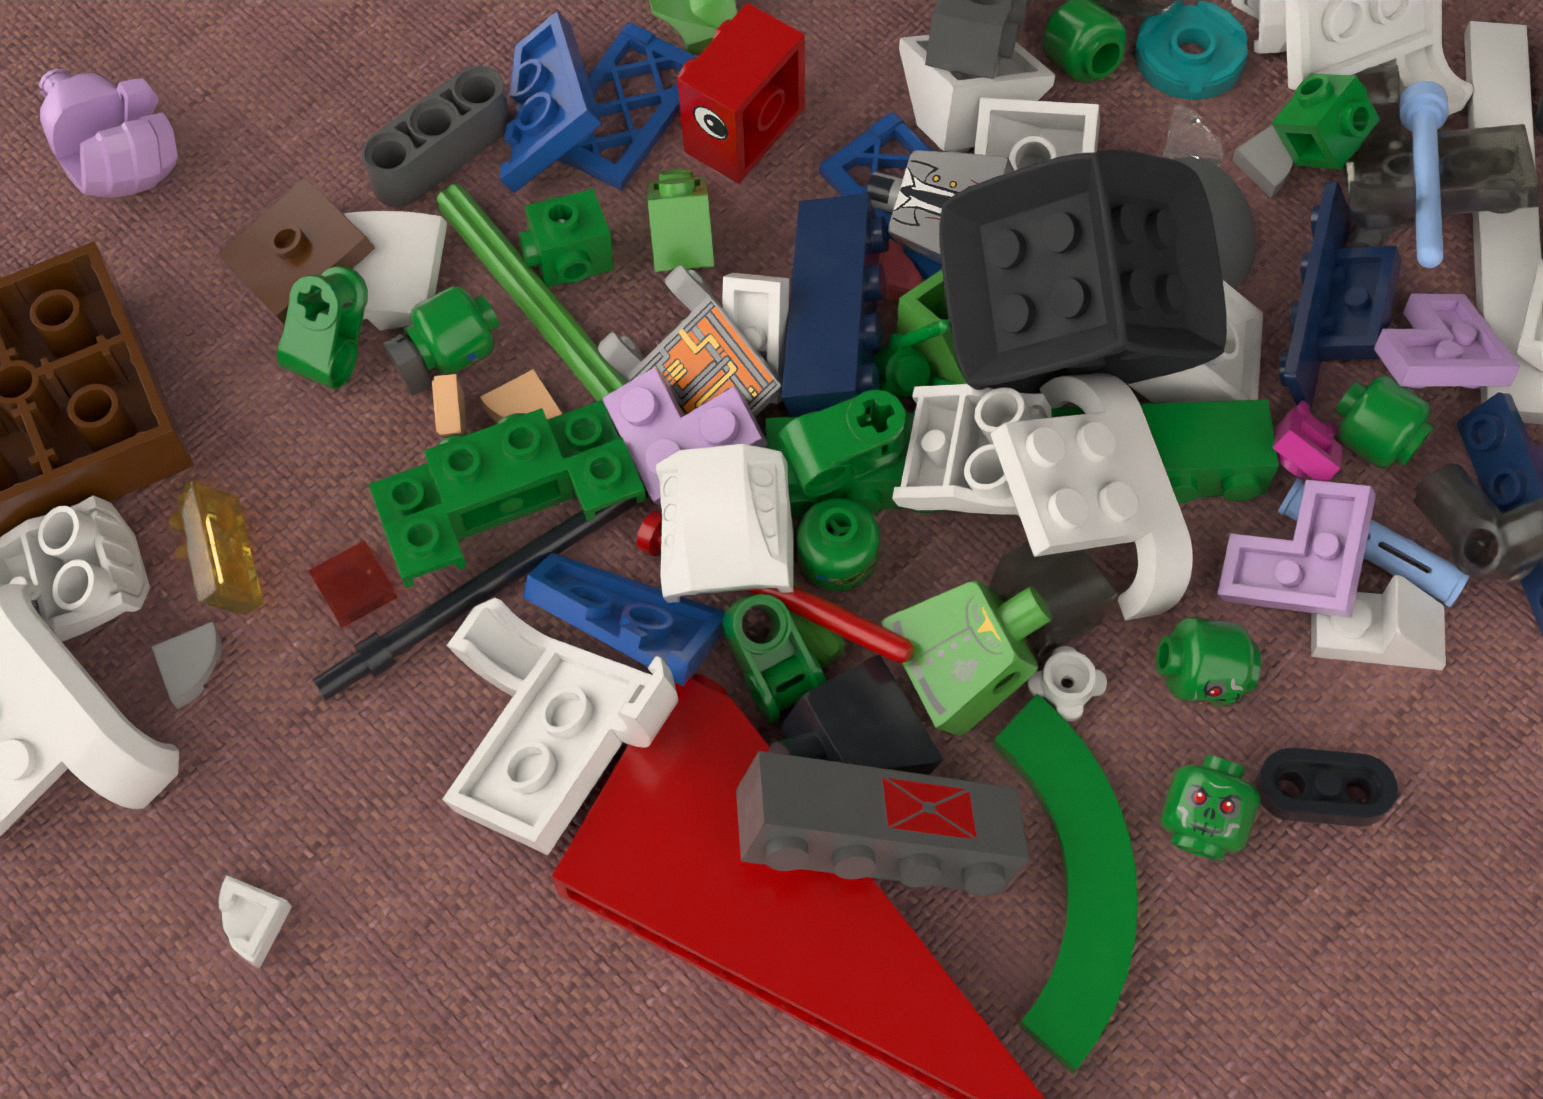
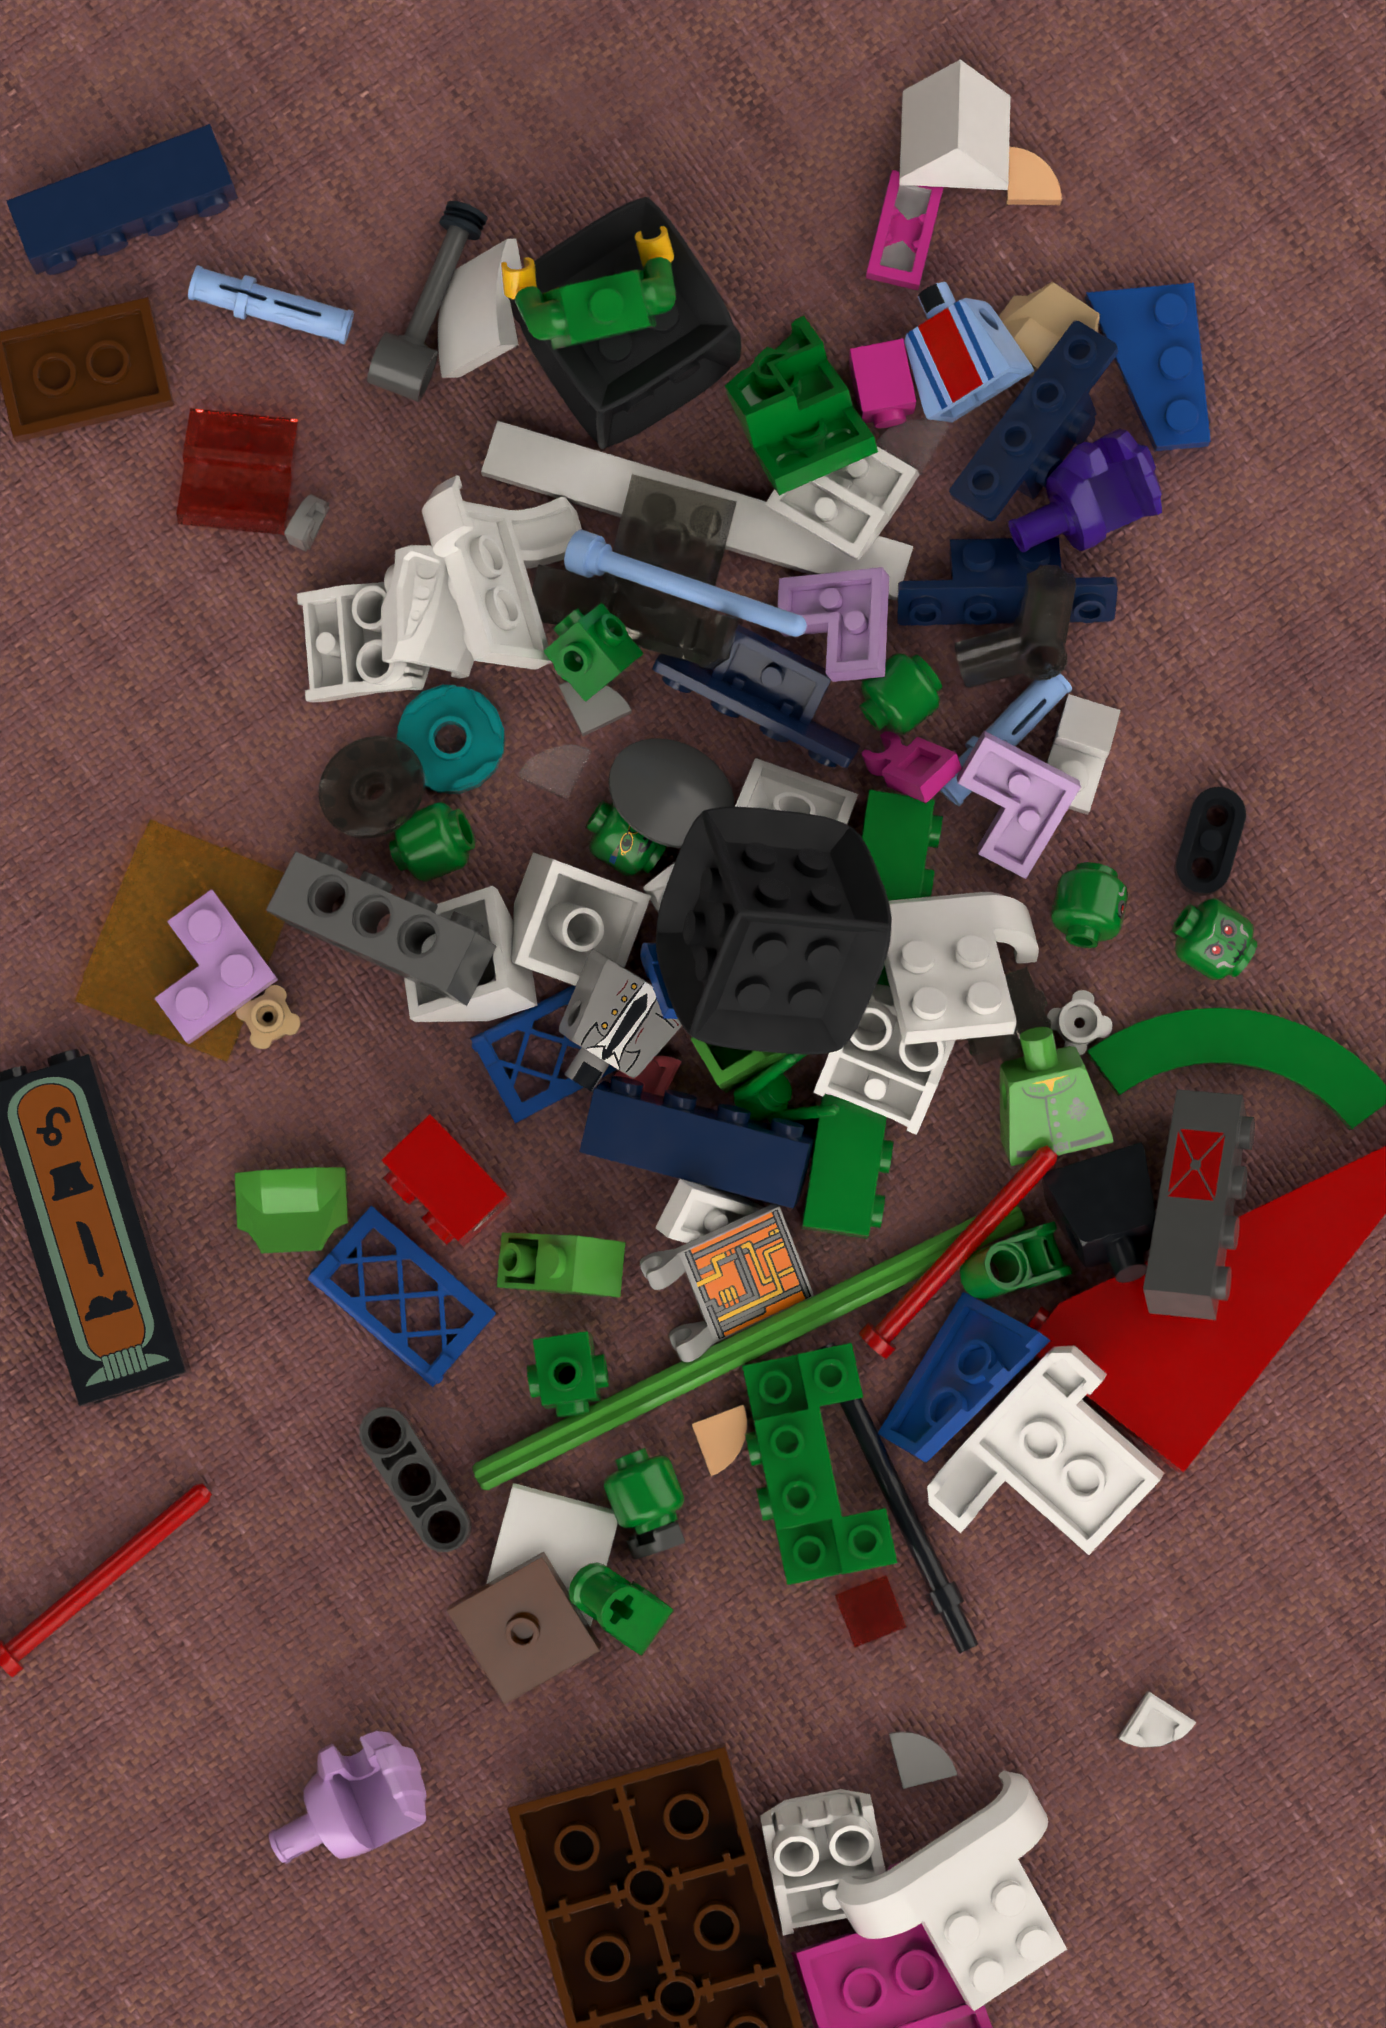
camera: 80 degrees left, 20 degrees up
clear yellow plate [169,481,264,615] -> none
light nougat tile [432,374,466,438] -> none
blue wing [499,11,602,193] -> none
lavender plate [602,367,769,507] -> none
white slope [656,444,793,603] -> none
green piece [778,390,905,497] -> none
green head [797,498,880,592] -> none

